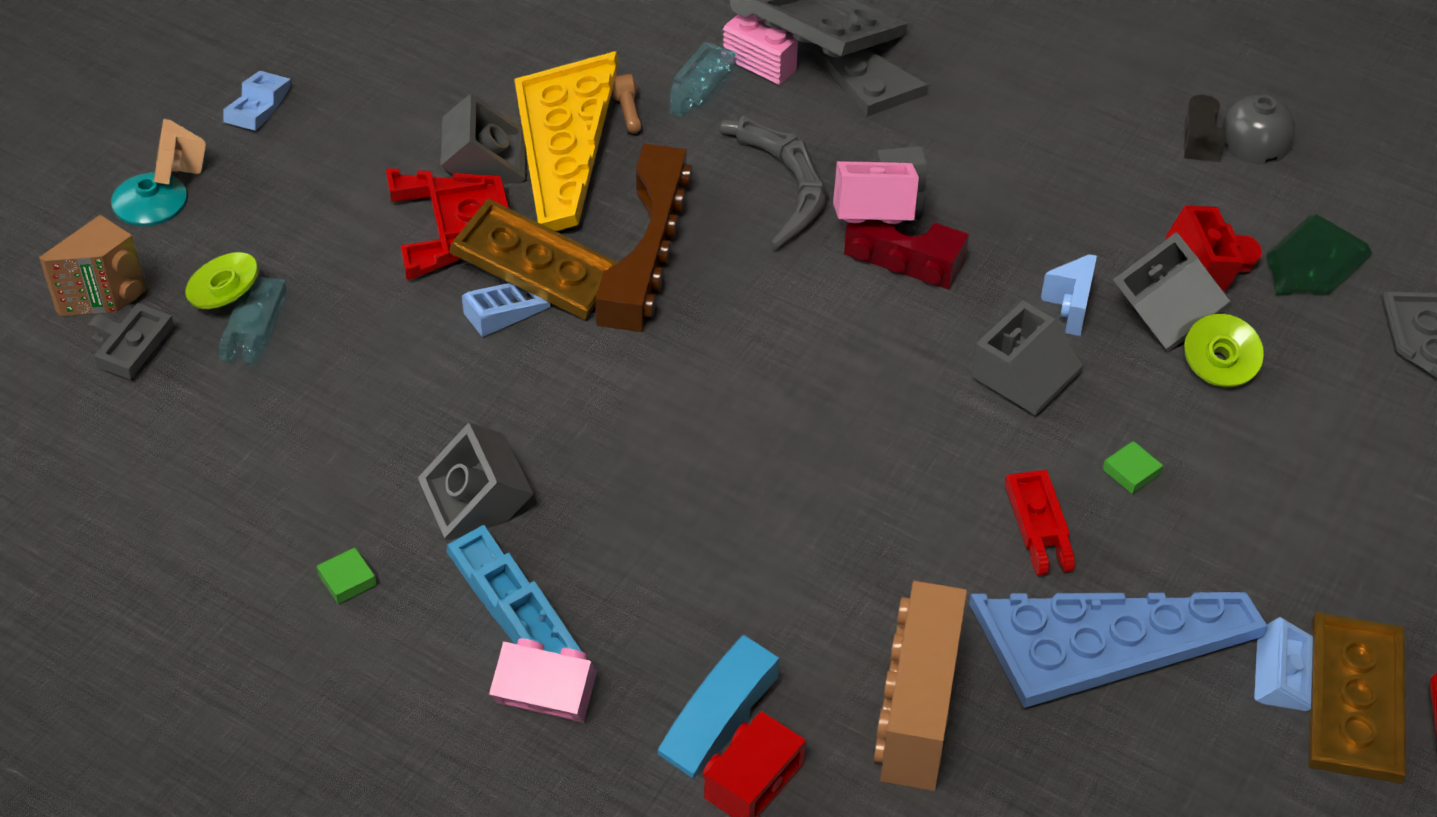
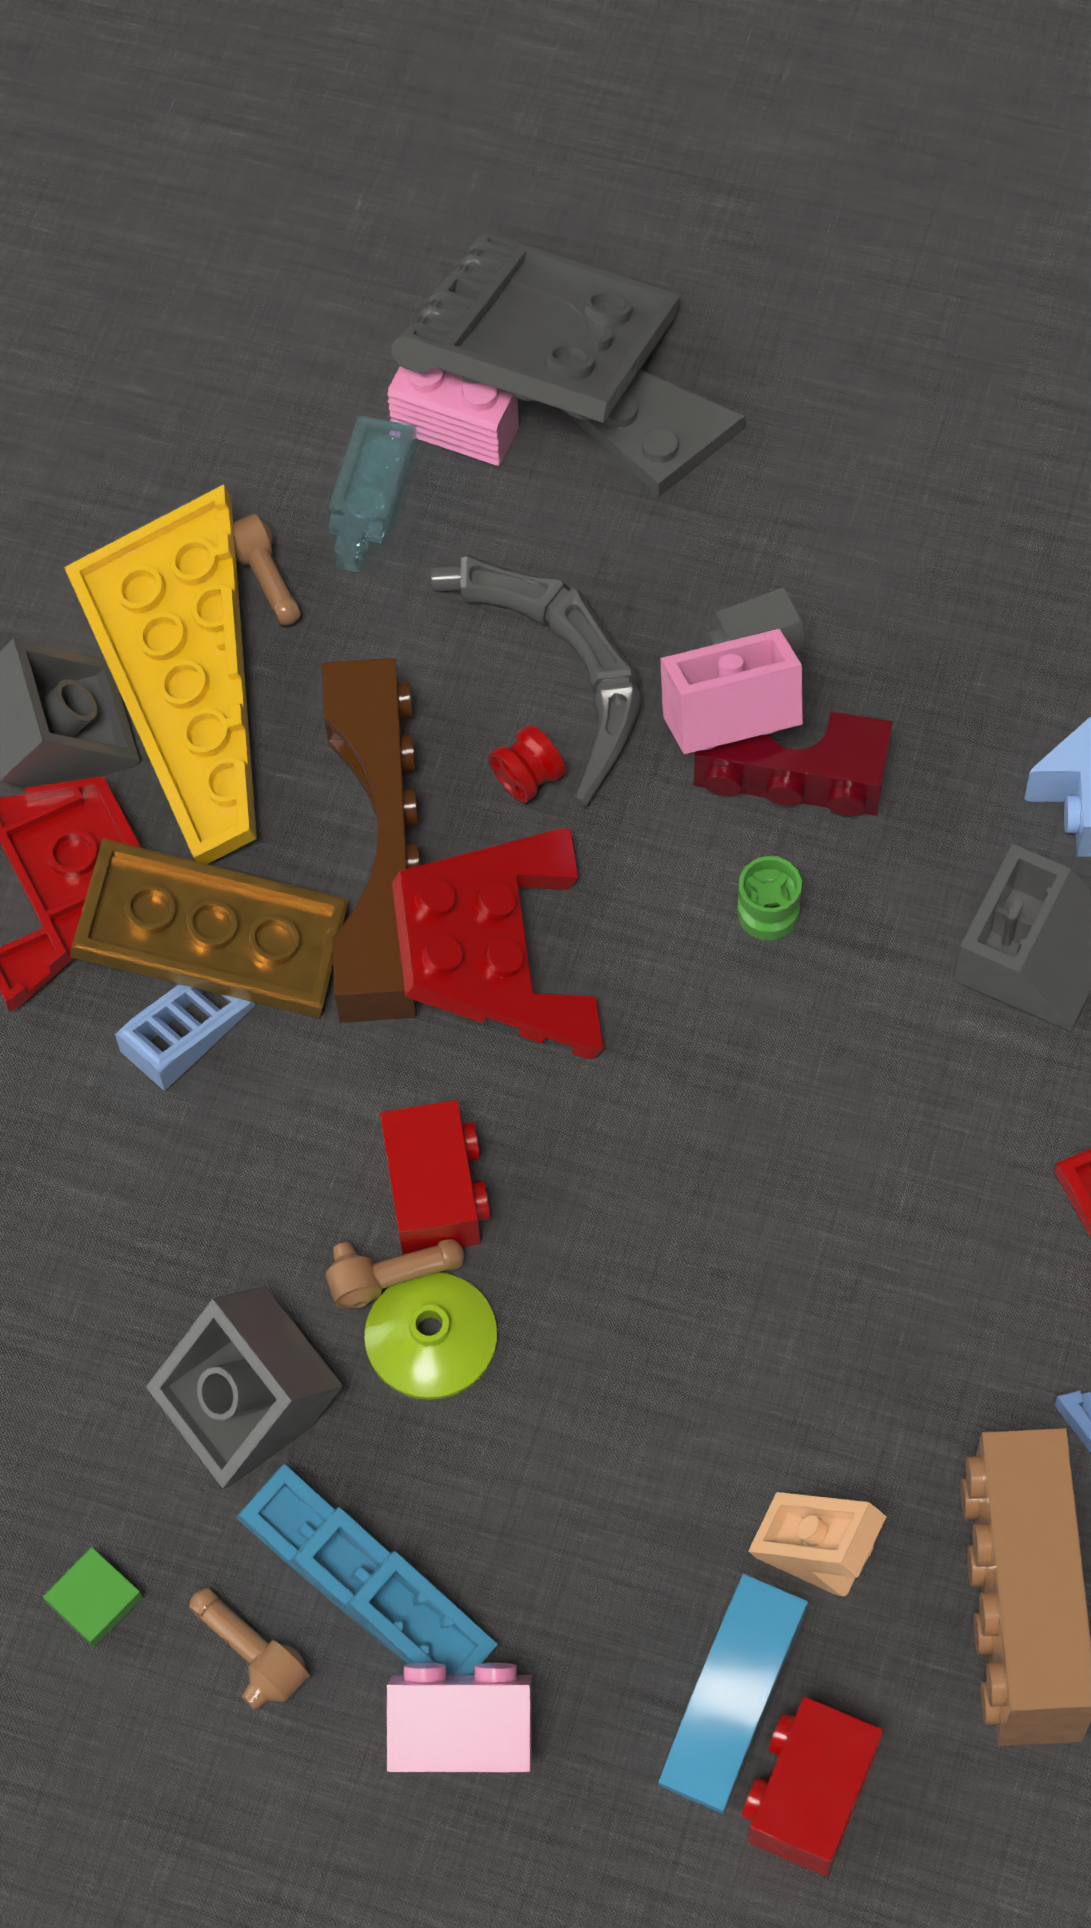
camera: 10 degrees left, 15 degrees up
none -> medium nougat piece [189,1588,310,1710]
none -> medium nougat piece [325,1239,465,1309]
none -> lime dish [364,1272,498,1400]
none -> red brick [380,1100,490,1255]
none -> red wing [392,828,603,1059]
none -> red wheel [488,725,566,804]
none -> bright green wheel [737,856,802,941]
none -> light nougat slope [748,1492,887,1596]

